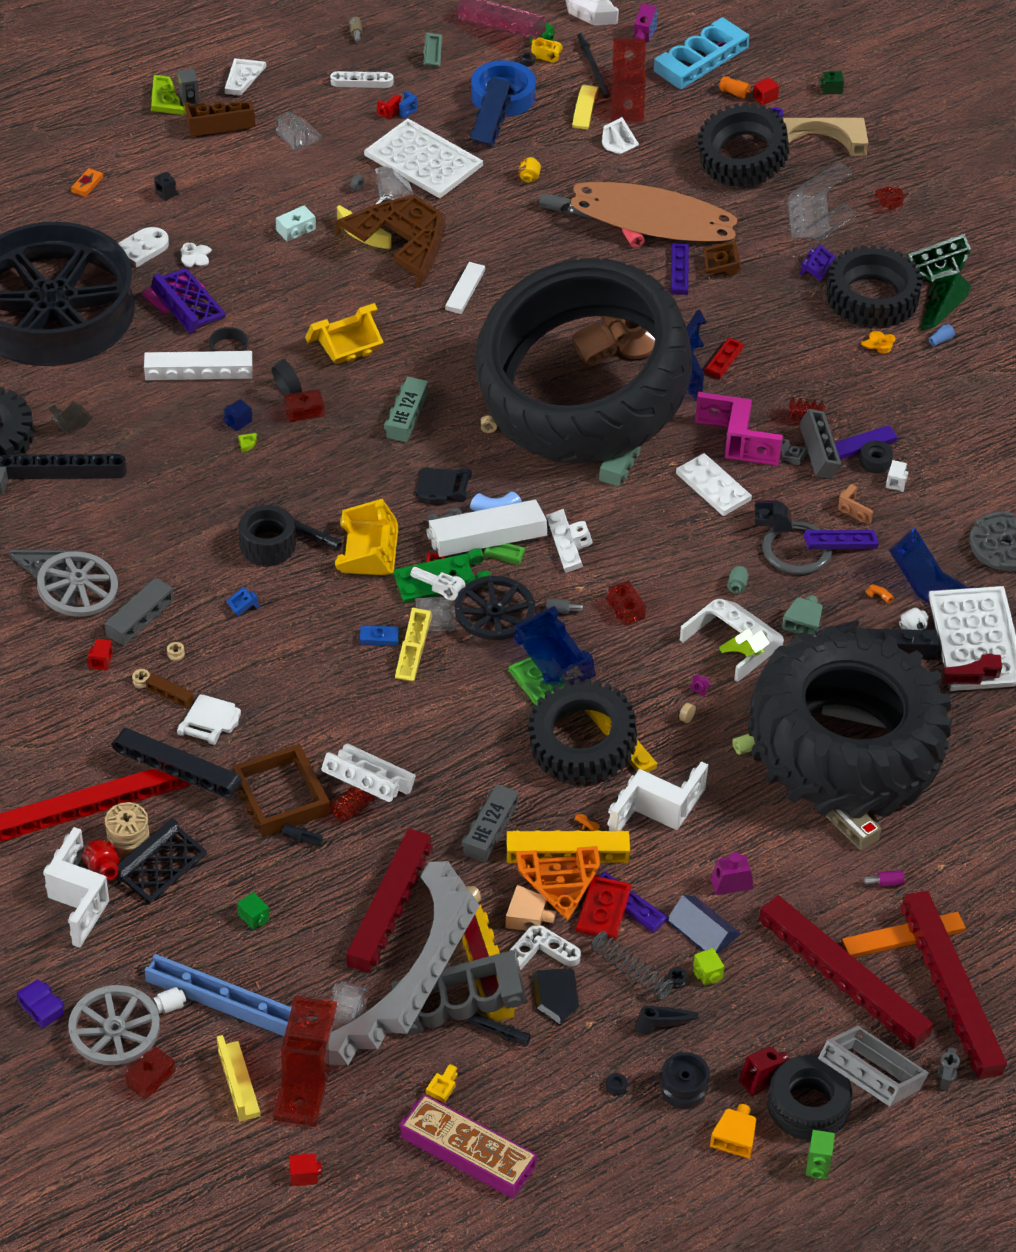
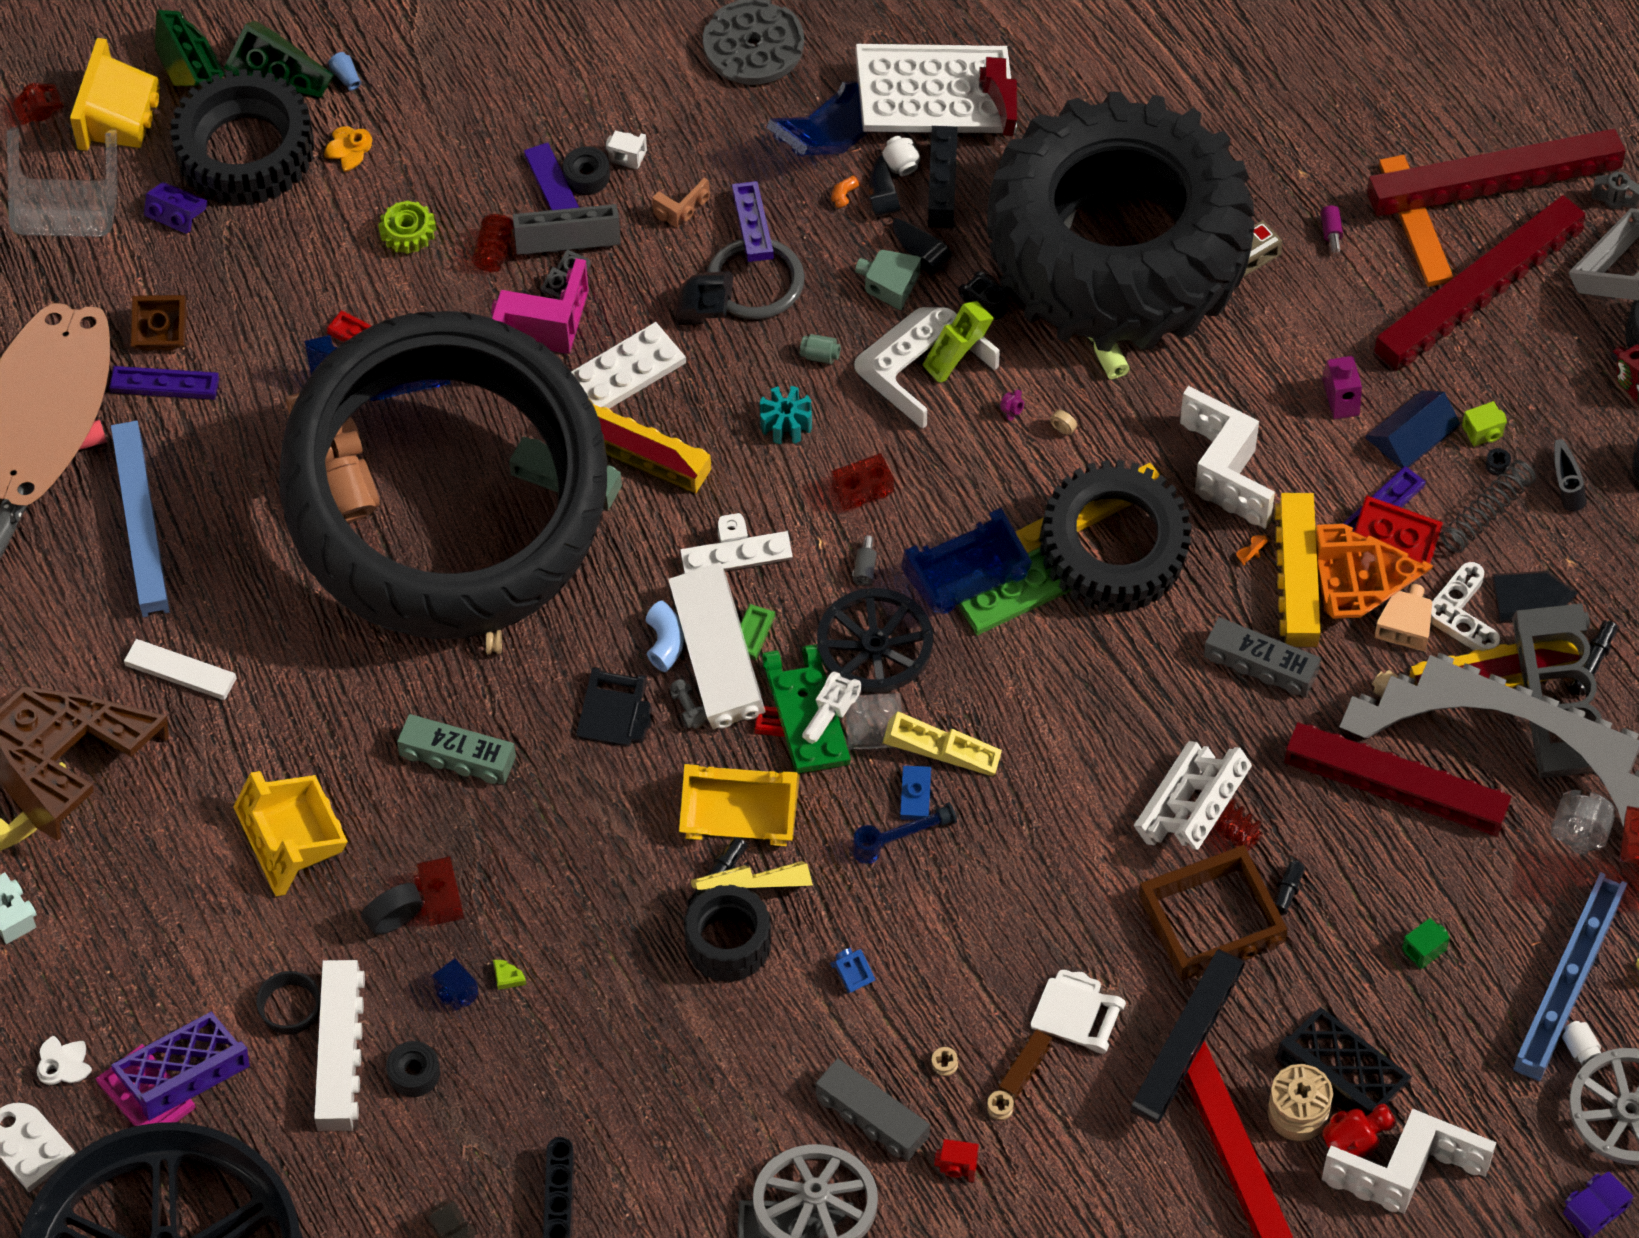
camera: 85 degrees left, 10 degrees up
none -> yellow windscreen [70,38,160,151]
none -> medium blue tile [111,421,170,617]
none -> lime gear [378,200,436,254]
none -> black tyre [386,1041,440,1097]
none -> yellow brick [593,404,711,494]
none -> light yellow slope [690,861,813,890]
none -> teal gear [760,386,812,444]
none -> clear blue piece [853,802,957,864]
none -> black piece [869,155,901,218]

